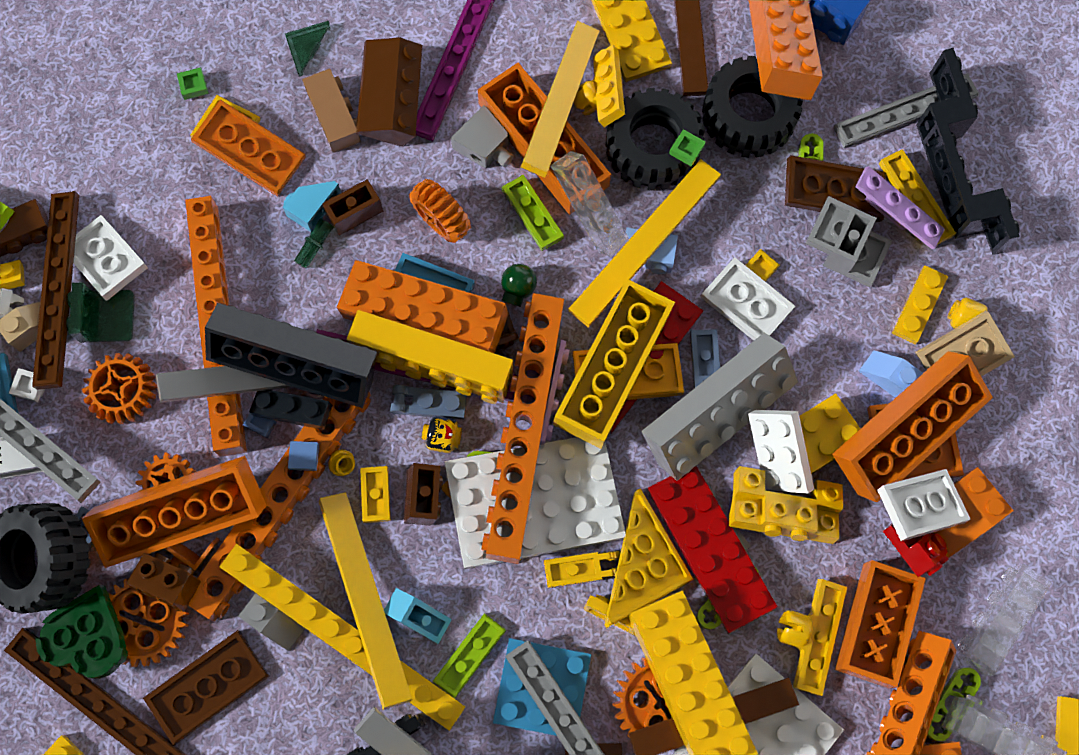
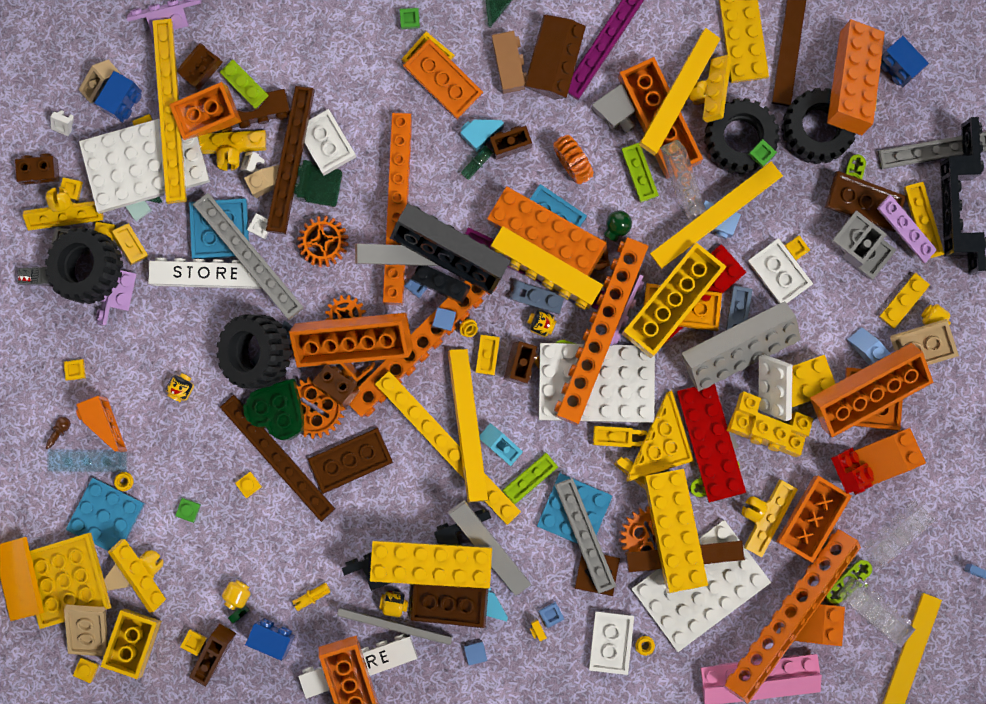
camera: 15 degrees right, 10 degrees up
light grey slope [238,593,306,651] -> none
white plate [877,469,971,541] -> none

